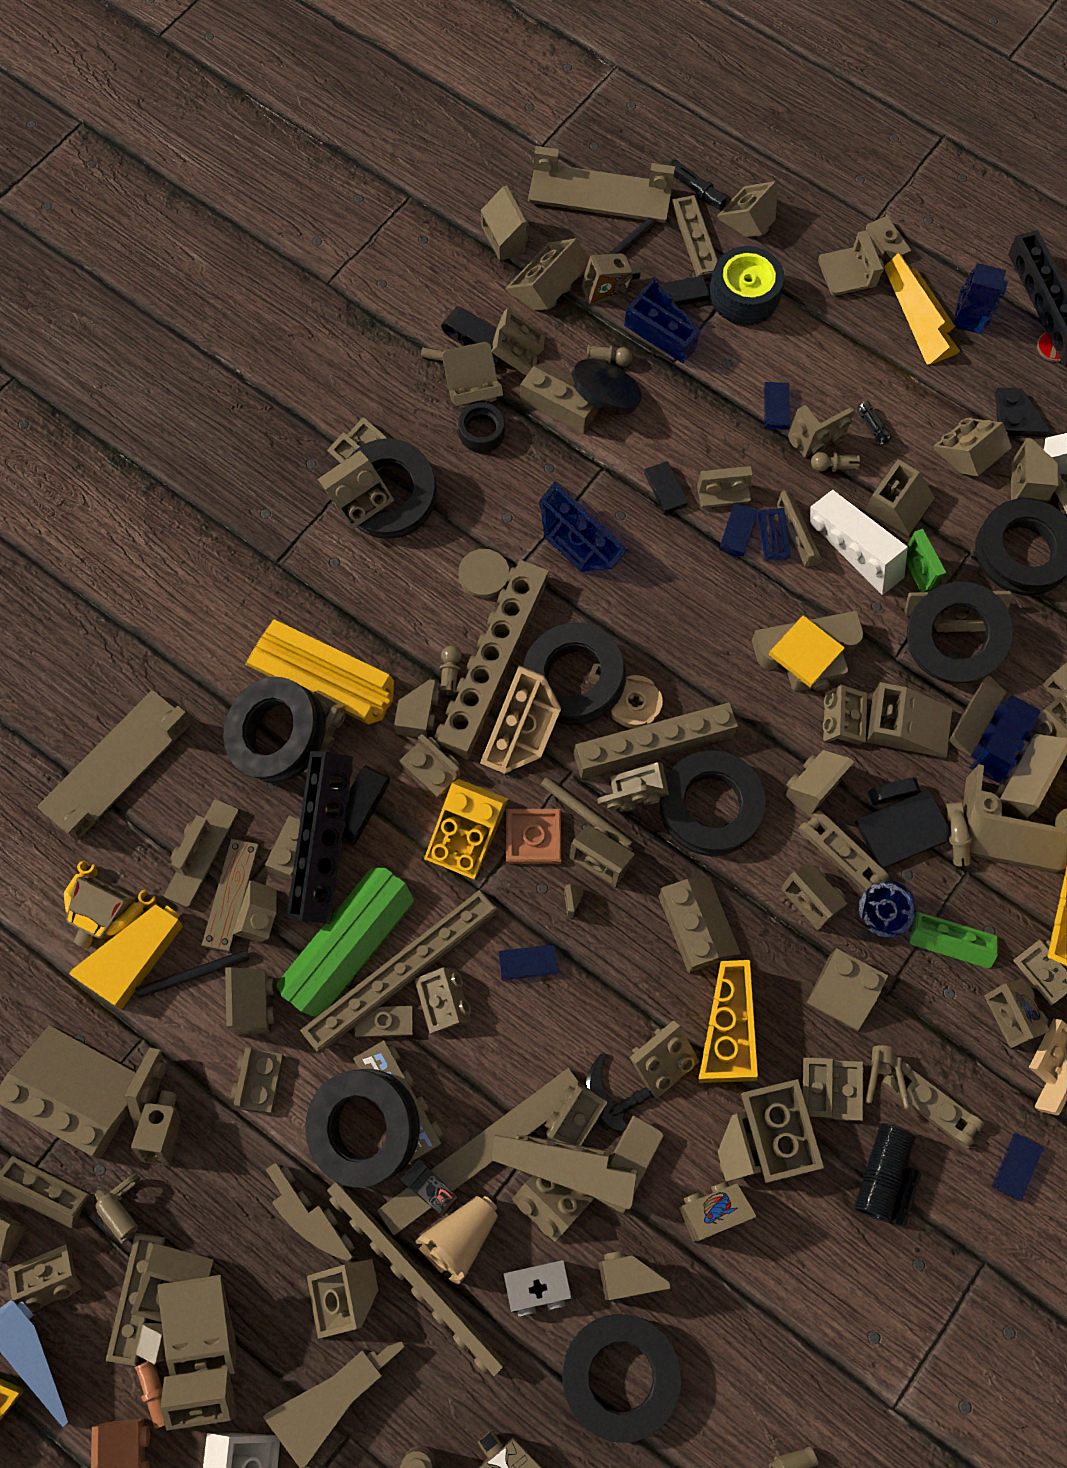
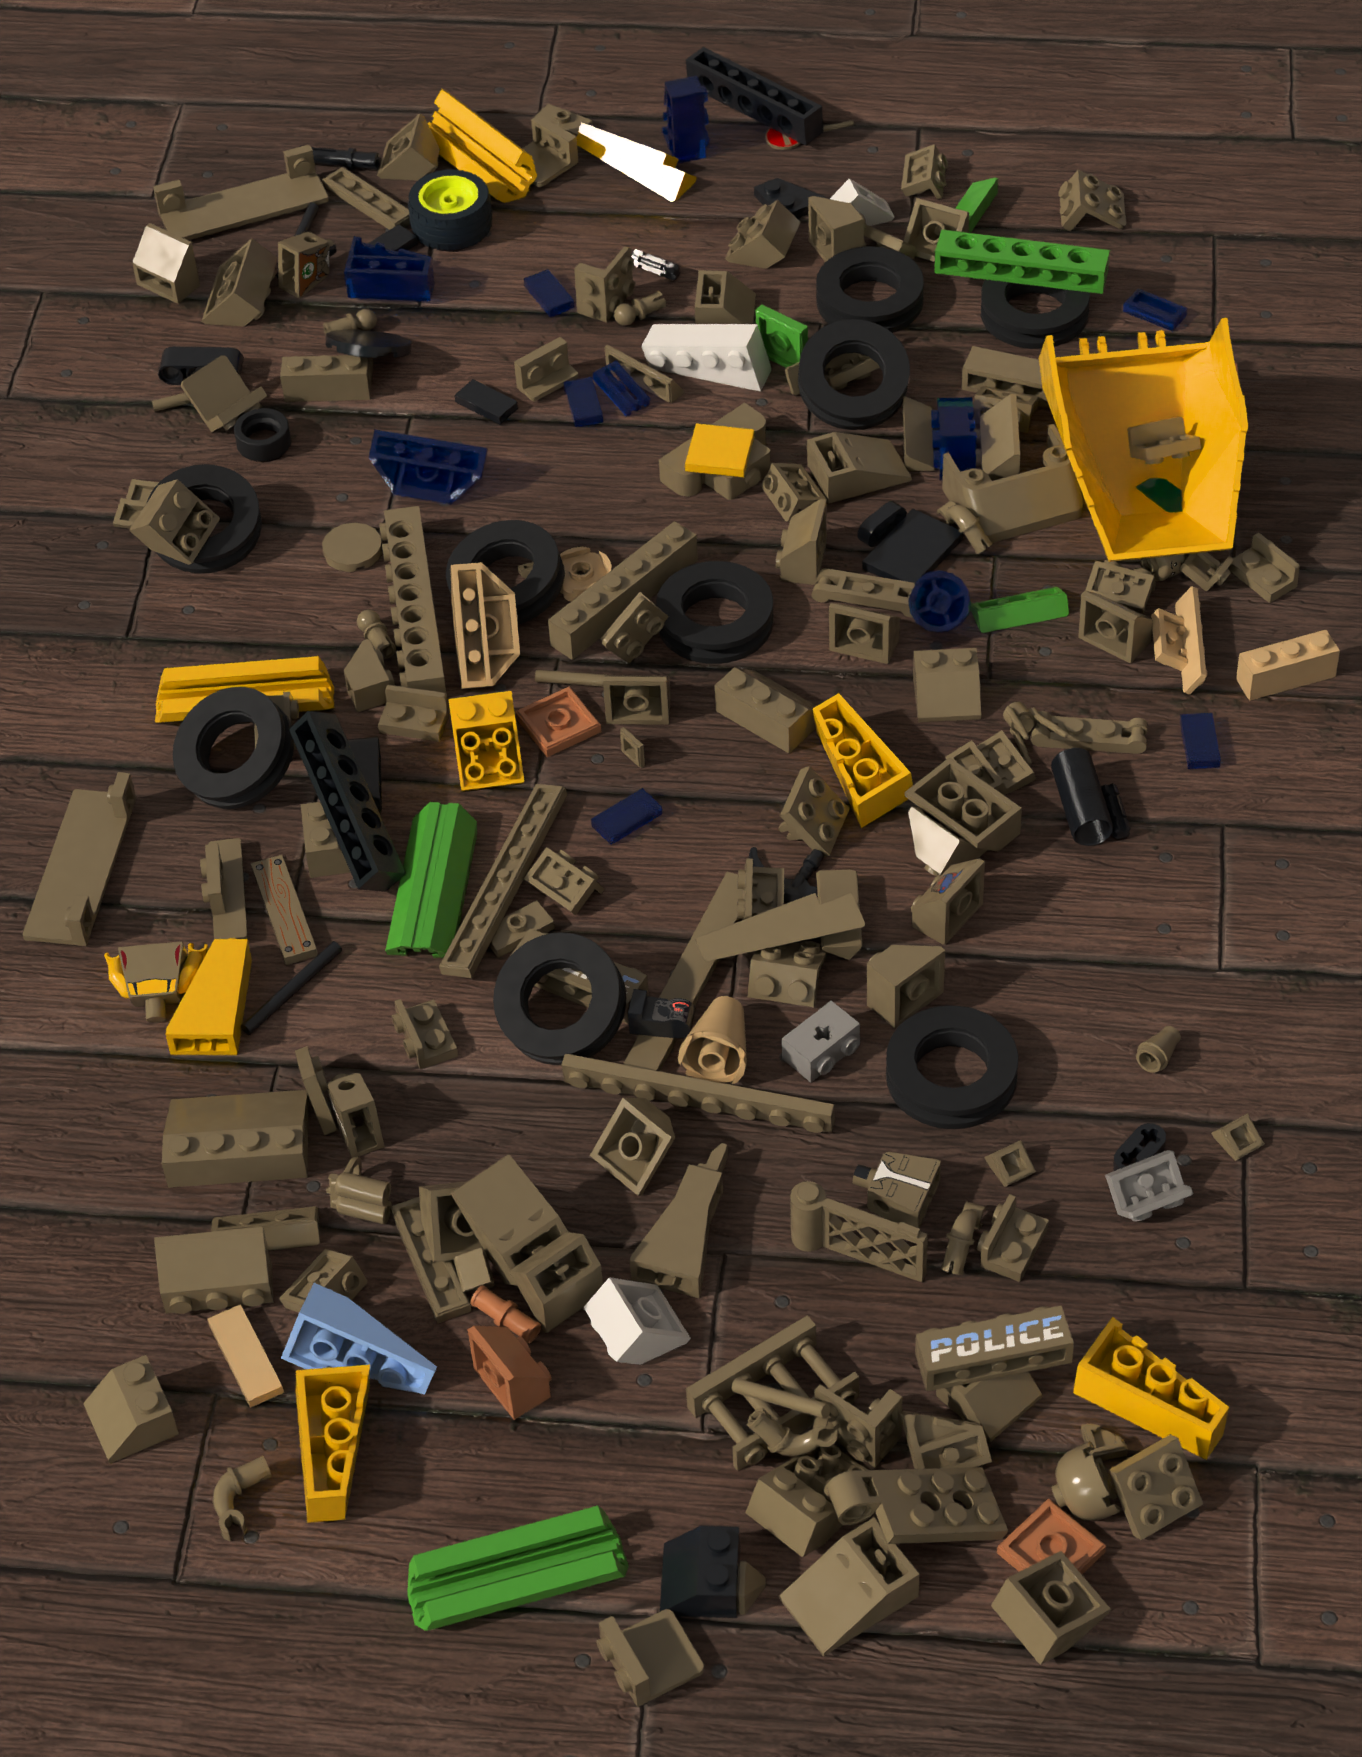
camera: 25 degrees left, 20 degrees down
dark tan slope [225,967,275,1036] -> none
dark tan slope [233,880,277,943] -> none
dark tan slope [266,1162,356,1261] -> none
dark tan slope [491,308,545,376] -> none
none -> yellow piece [428,89,537,203]

